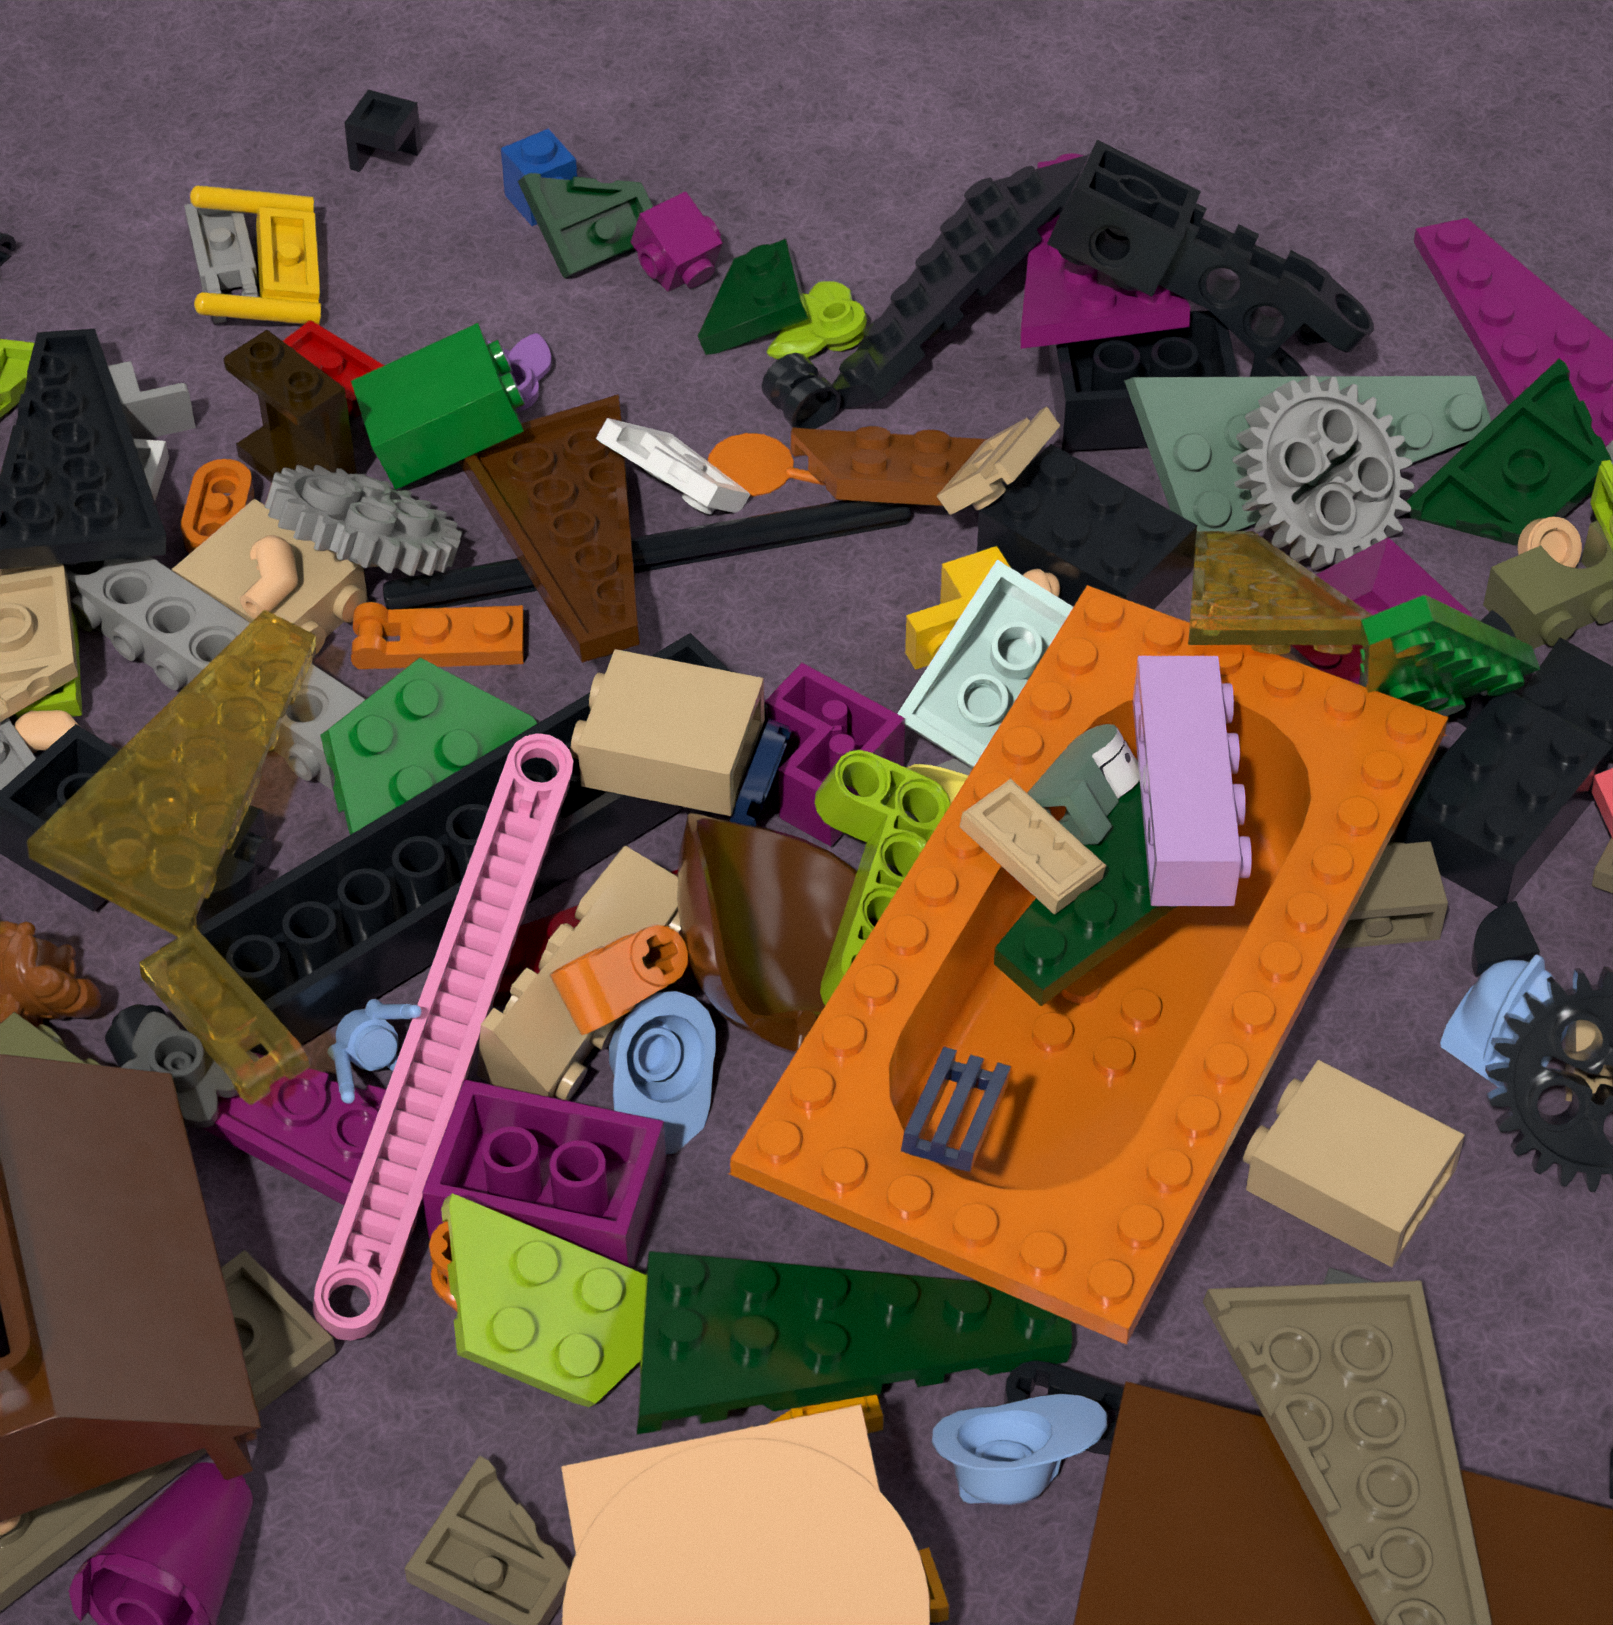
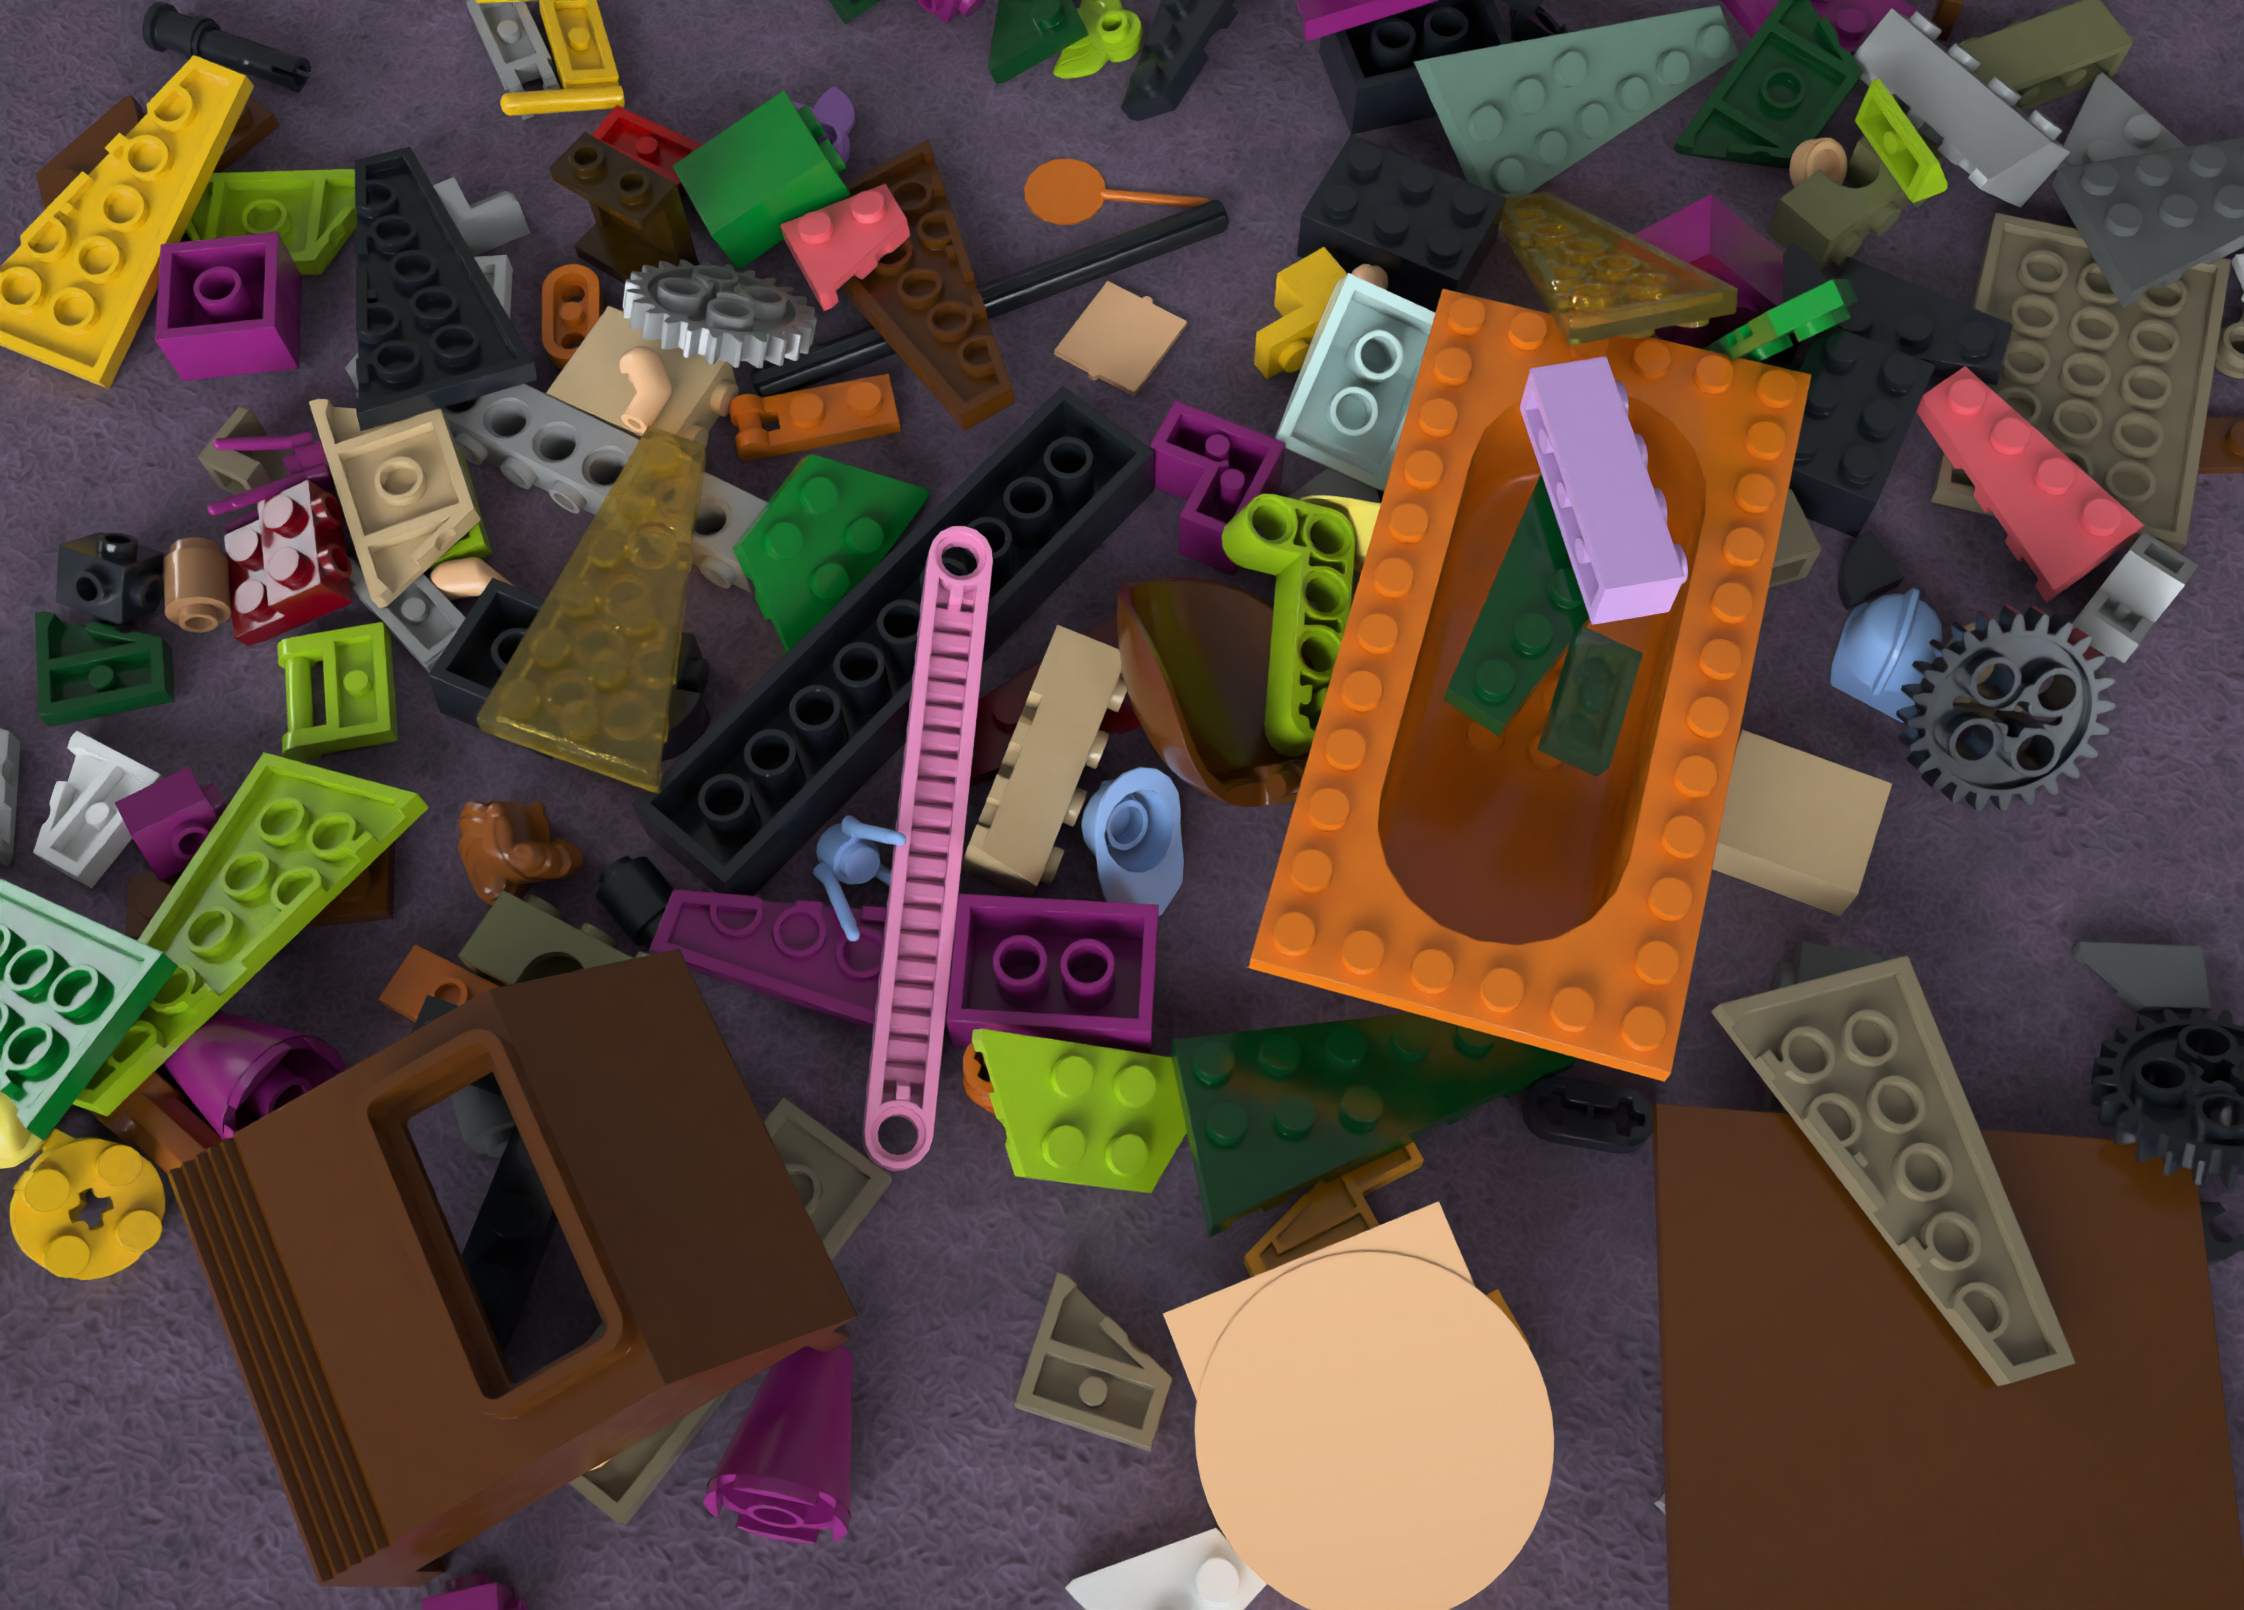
camera: 10 degrees left, 15 degrees up
dark grey animal [121,1011,261,1129] -> none
clear yellow plate [139,927,310,1105] -> none
orange piece [549,925,688,1035] -> none
tan brick [571,649,765,816] -> none
white wing [596,418,750,515] -> none
dark blue tile [730,719,792,826] -> none
black wheel [761,353,841,429] -> none
dark orange wing [790,426,987,506] -> none
dark blue tile [901,1046,1011,1172] -> none
light blue piece [932,1394,1107,1505] -> none
tan plate [937,407,1060,515] -> none
tan plate [959,779,1106,914] -> none
sand green leg [1027,724,1140,845] -> none
light grey gear [1233,375,1414,570] -> none
none -> coral wing [780,184,910,311]
none -> light nougat piece [1054,281,1187,396]
none -> clear green plate [1537,626,1643,777]

